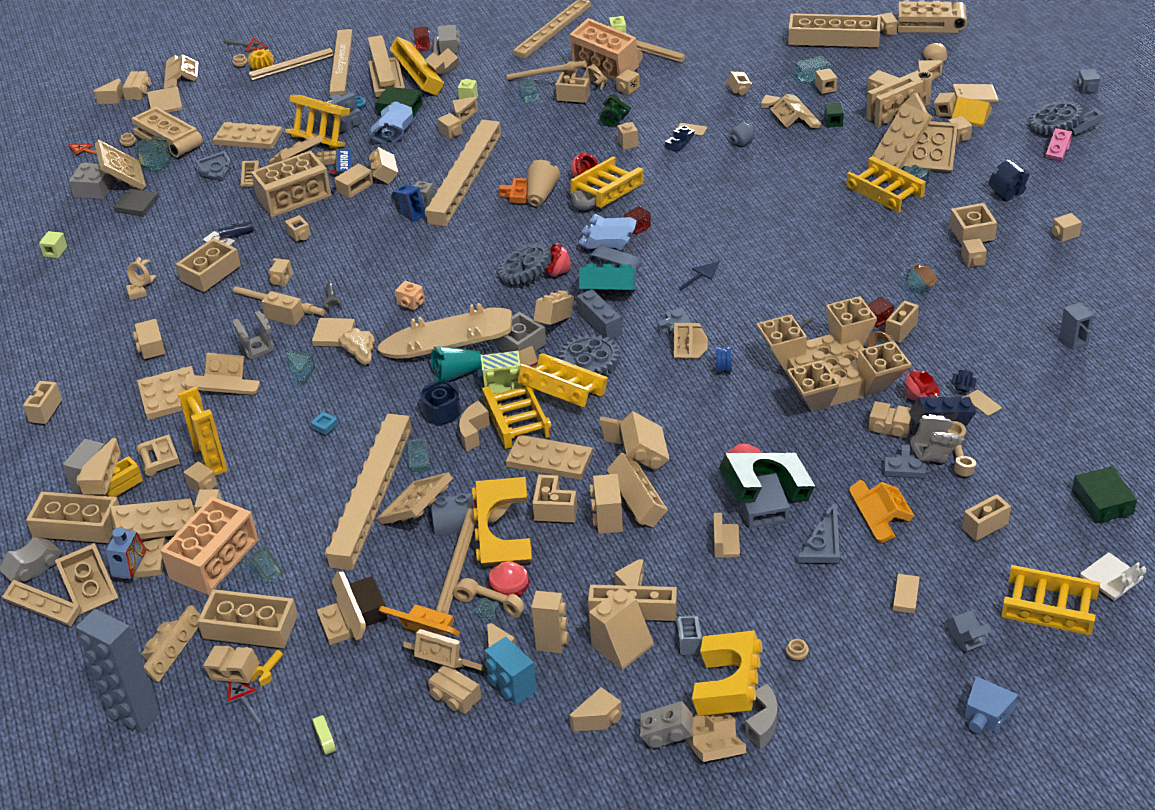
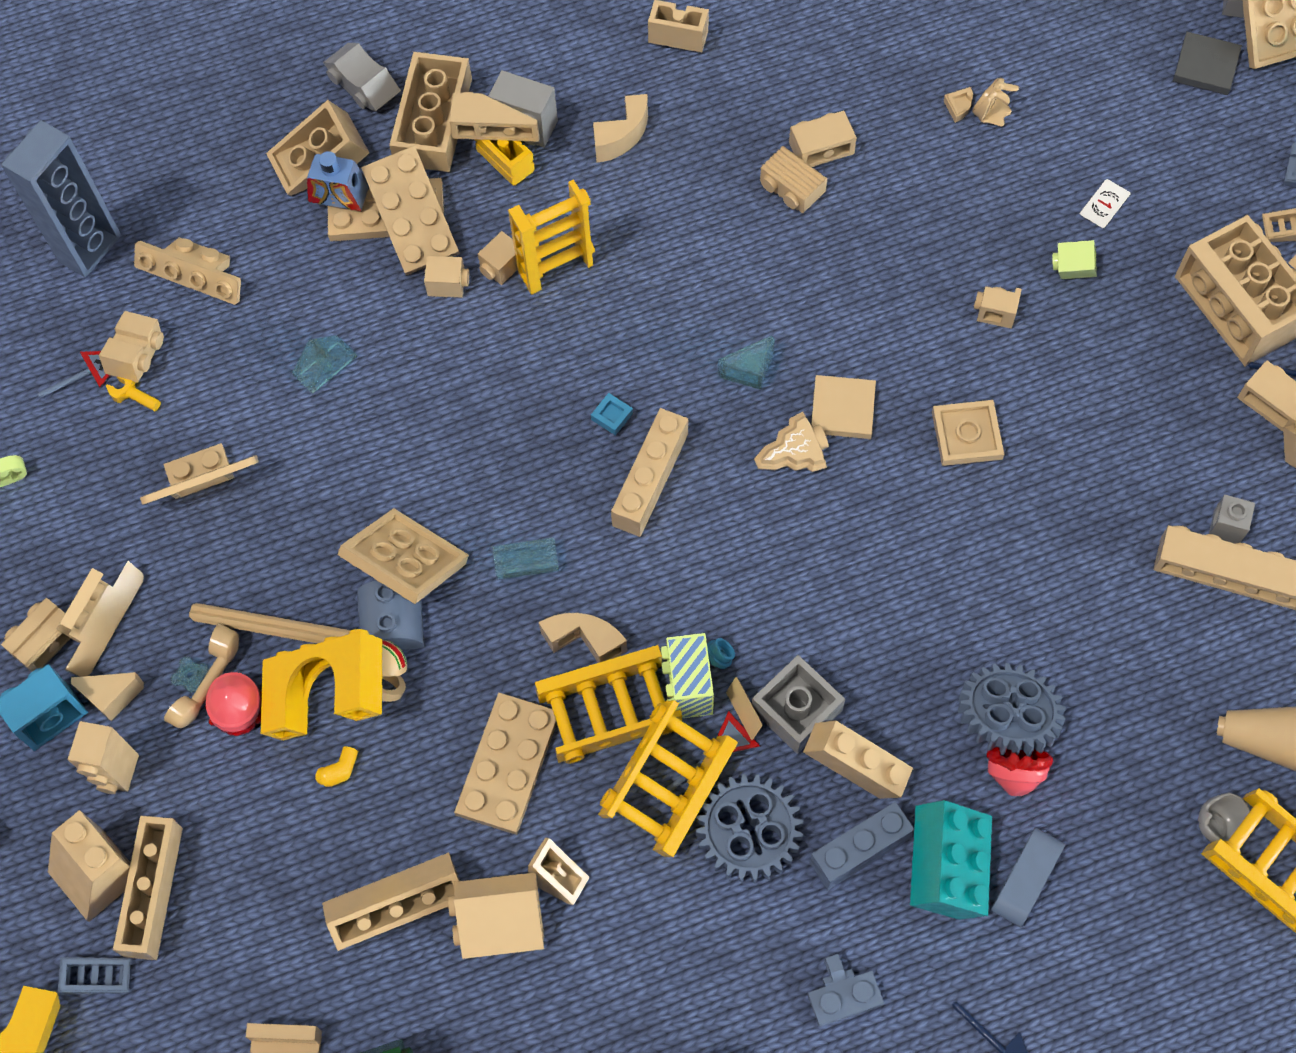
camera: 90 degrees right, 25 degrees up
tan plate [2,580,82,627] -> none
tan plate [136,434,180,476] -> none
tan plate [137,366,203,420] -> none
light nougat brick [160,497,259,595] -> none
tan brick [176,238,241,292] -> none
tan plate [185,353,260,395] -> none
tan brick [197,589,298,648] -> none
dark blue pin [218,221,254,239] -> none
tan bar [233,286,325,316] -> none
light grey piece [233,311,274,359] -> none
tan brick [261,291,304,326] -> none
tan brick [285,215,311,241] -> none
dark grey piece [323,283,342,313] -> none
tan brick [325,414,412,571] -> none
dark brown brick [349,576,388,627] -> none
tan piece [378,303,512,358] -> none
light orange plate [379,604,460,637] -> none
blue torso [391,185,425,222] -> none
light nougat brick [395,281,425,310] -> none
dark blue brick [420,381,461,426] -> none
teal cone [431,346,483,383] -> none
orange hinge [499,178,528,204] -> none
tan brick [533,475,577,523] -> none
light blue brick [578,214,637,251] -> none
tan brick [590,474,623,534] -> none
tan slope [614,559,644,586] -> none
clear red brick [624,206,651,235] -> none
tan slope [674,323,708,359] -> none
none -> yellow arm [315,746,359,787]
none -> tan brick [593,94,648,162]
none -> tan brick [611,408,688,537]
none -> tan brick [760,146,827,213]
none -> tan plate [932,400,1004,466]
none -> yellowish green brick [1052,240,1097,279]

